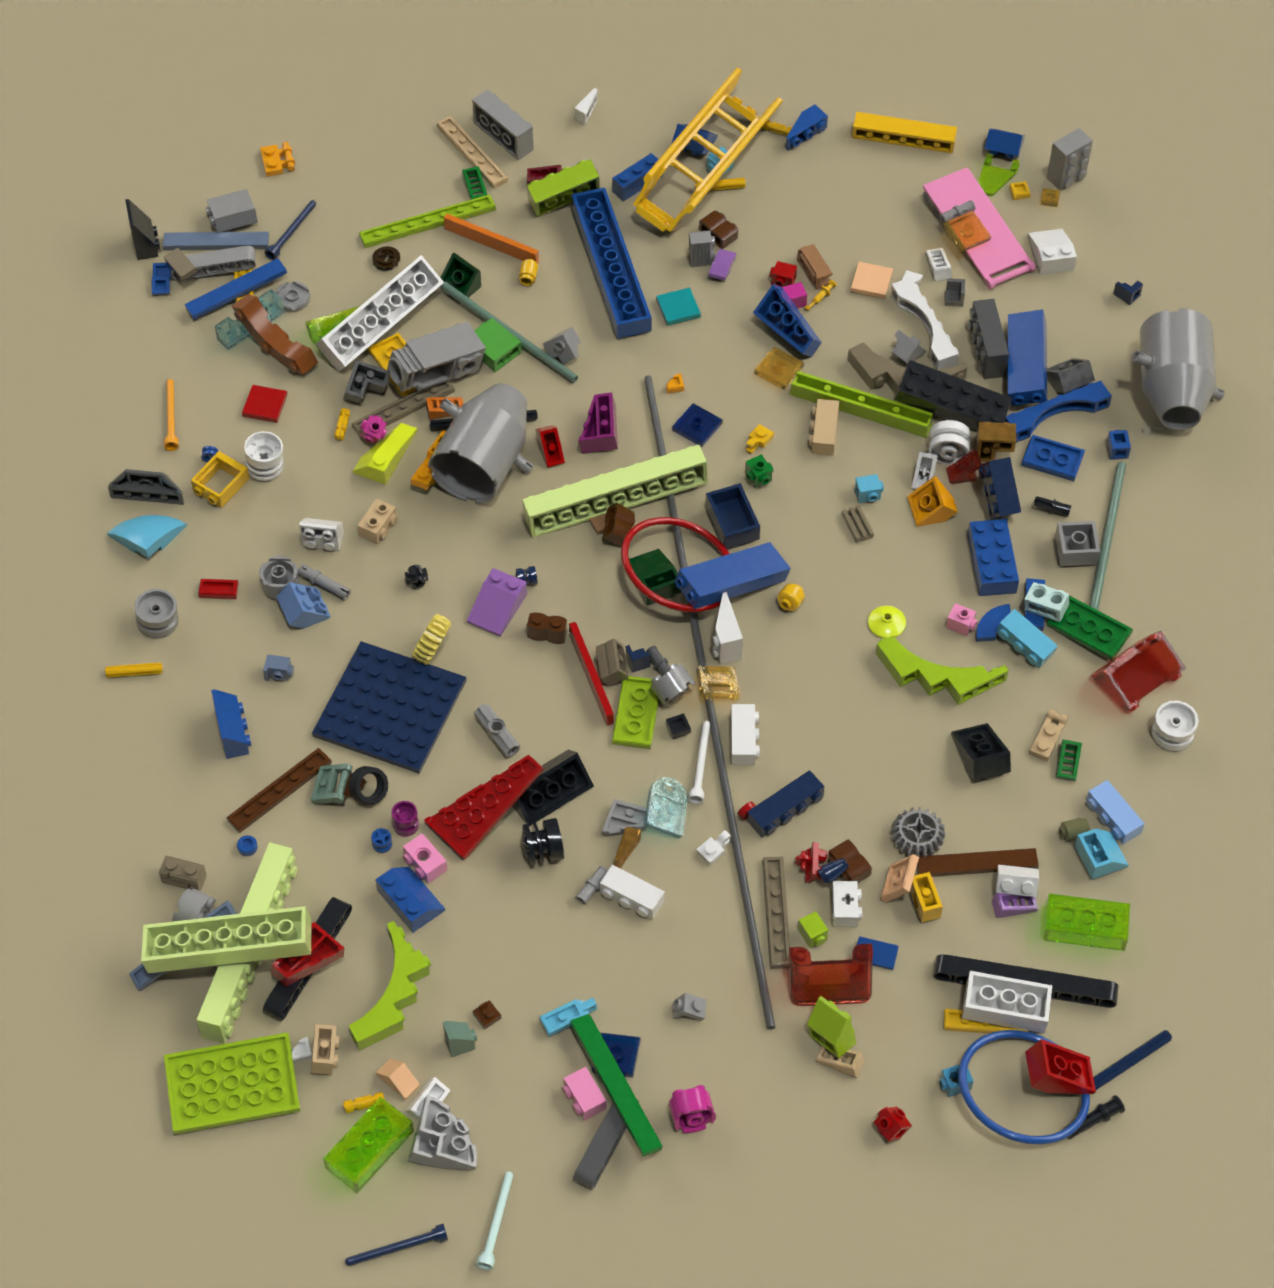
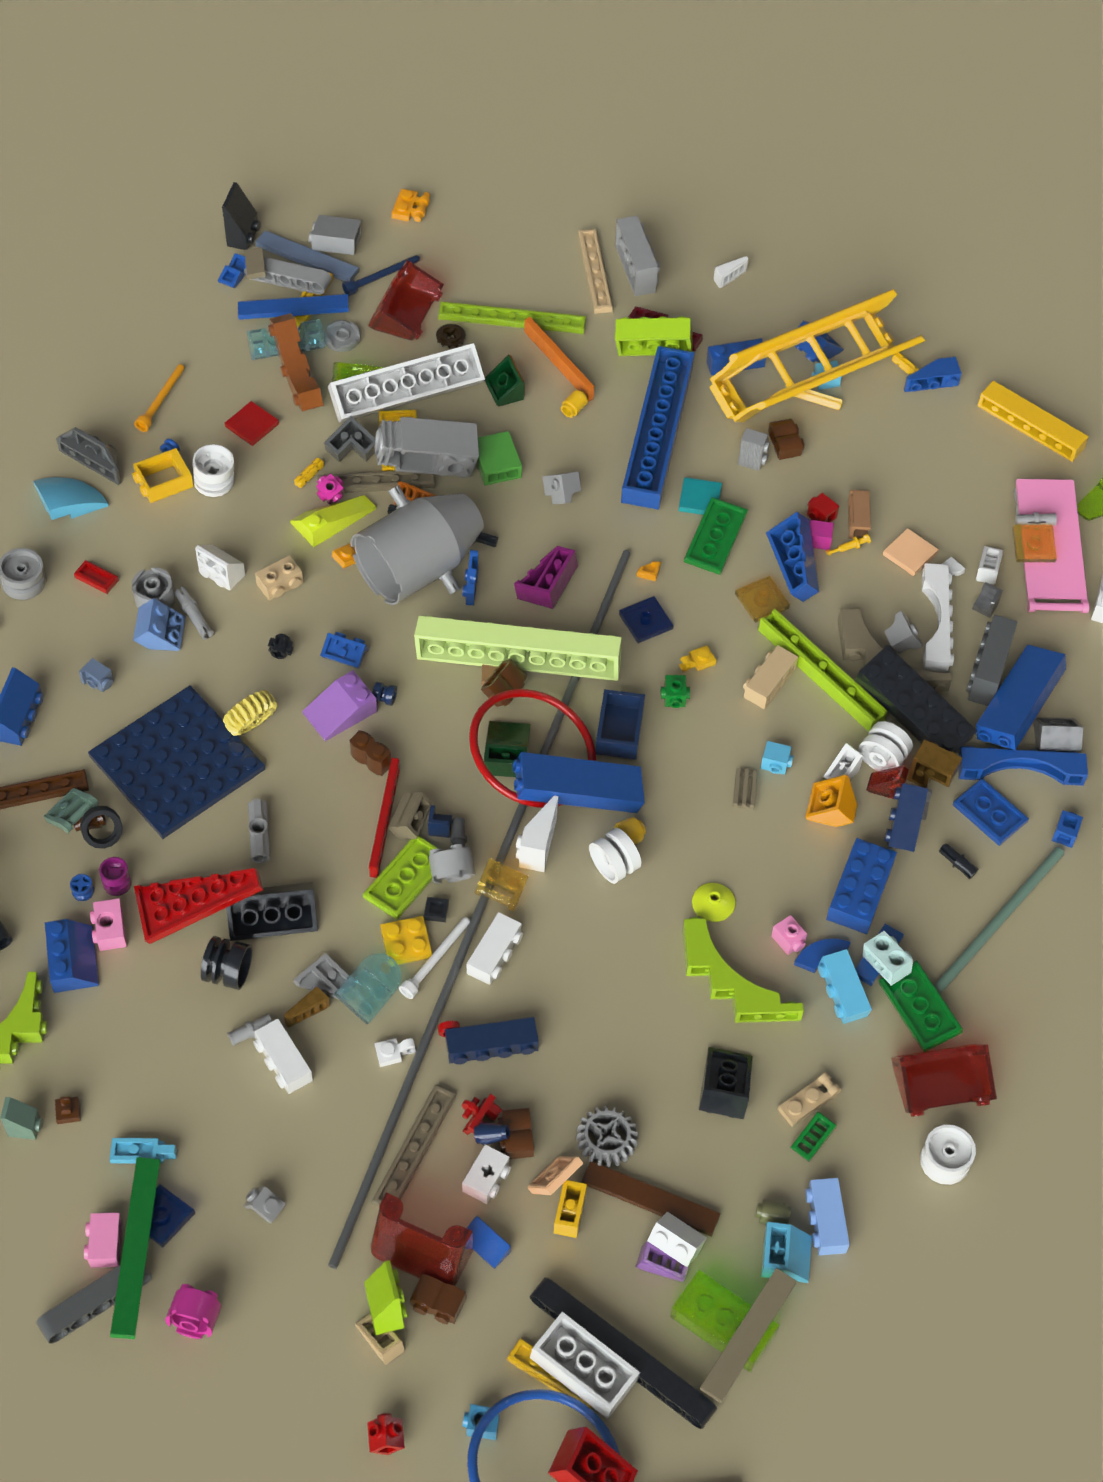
camera: 25 degrees right, 0 degrees up
sand green piece [441,282,578,383] -> none
green slope [461,166,487,200] -> none
red slope [535,425,565,467] -> none
medium lavender slope [708,249,736,280] -> none
lime brick [798,911,829,948] -> none
light grey brick [1055,521,1101,567] -> none
none -> blue bracket [320,632,369,669]
none -> clear red windscreen [367,260,444,341]
none -> yellow plate [380,916,432,966]
none -> reddish brown brick [410,1274,466,1324]
none -> blue wing [462,550,478,606]
none -> white wheel [589,828,642,884]
none -> green tile [684,497,748,575]
none -> dark tan tile [700,1268,797,1403]

